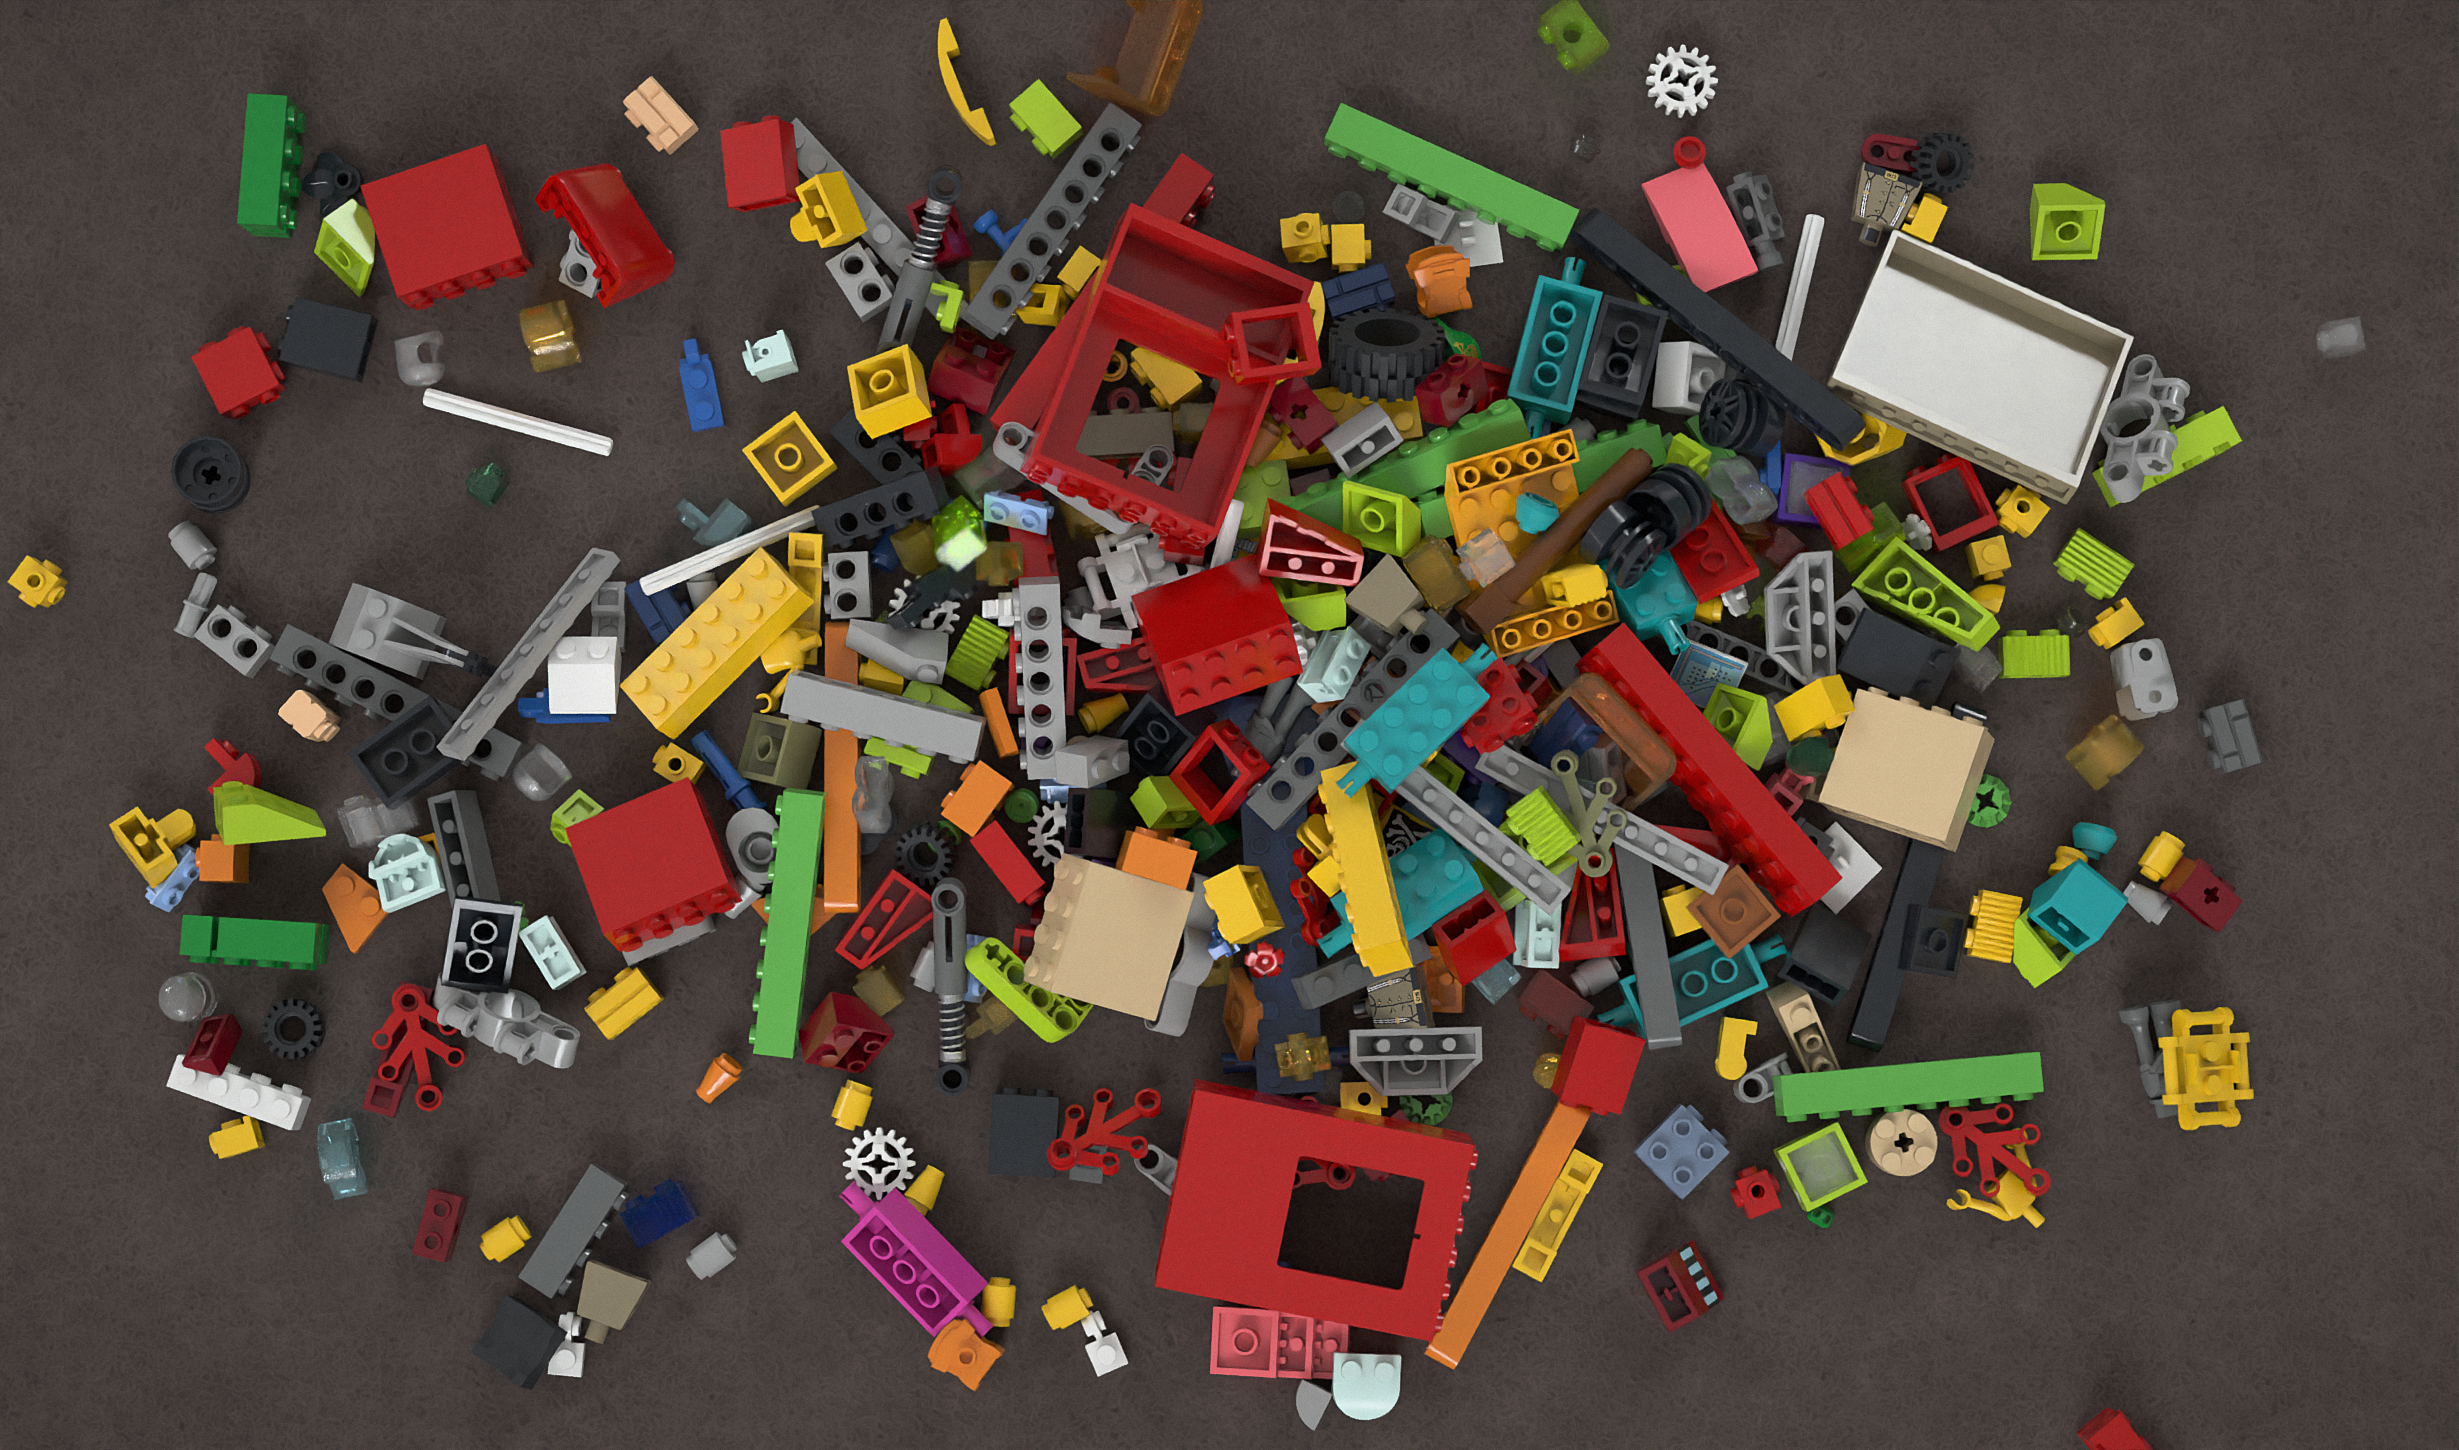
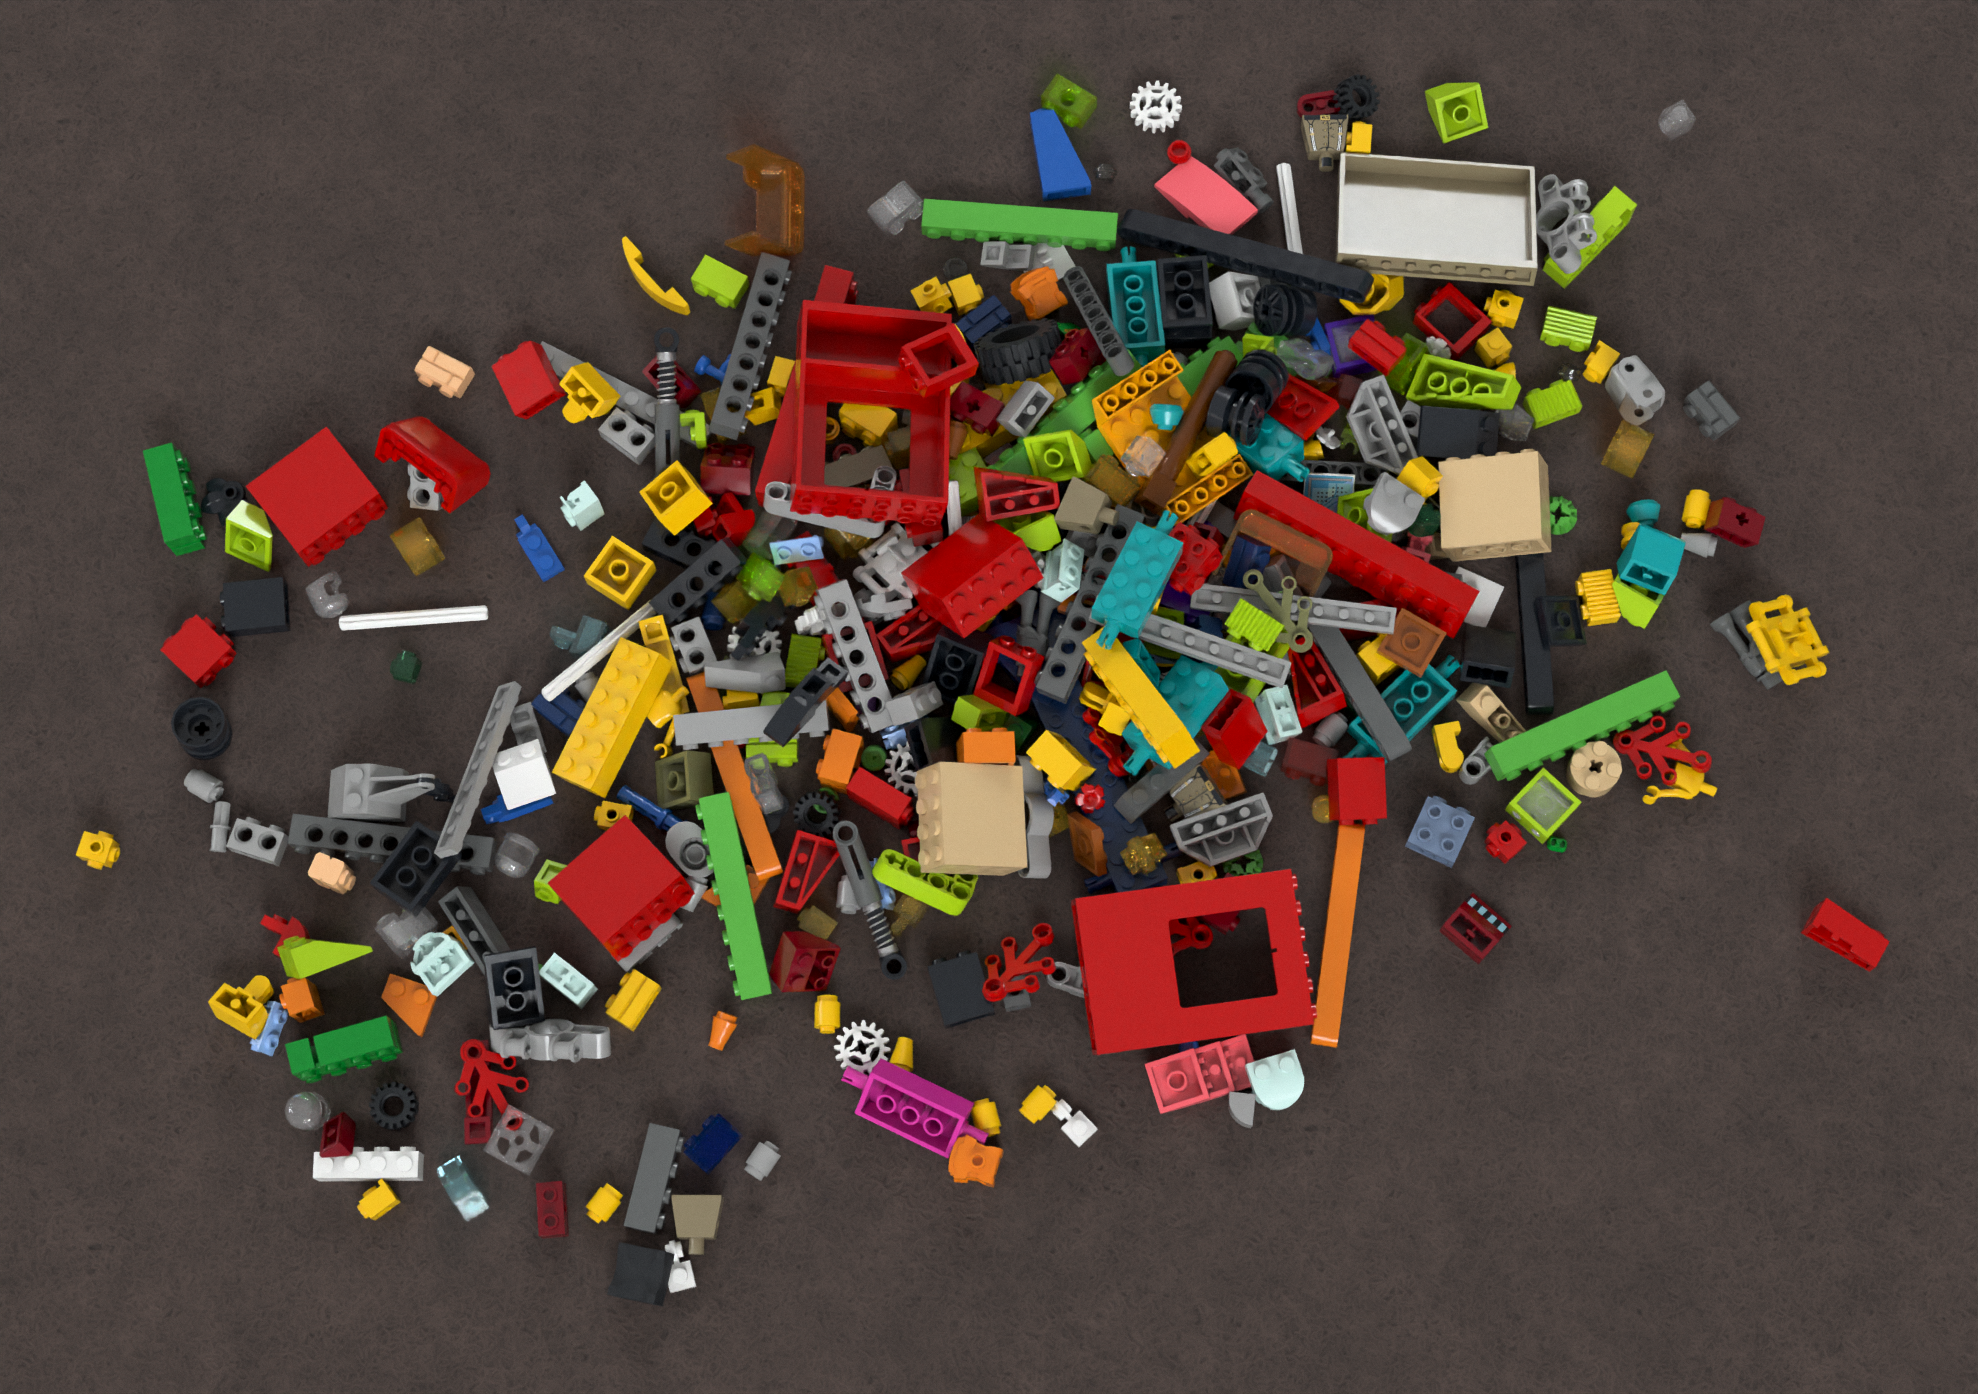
camera: 20 degrees left, 10 degrees down
yellow slope [1512,1149,1603,1282] -> none
none -> clear piece [483,1104,554,1176]
none -> black slope [763,658,848,747]
none -> clear brick [867,180,923,237]
none -> blue slope [1030,108,1091,201]
none -> dark grey beam [1063,266,1134,376]
none -> teal slope [1123,638,1161,691]
none -> light grey slope [1363,472,1425,535]

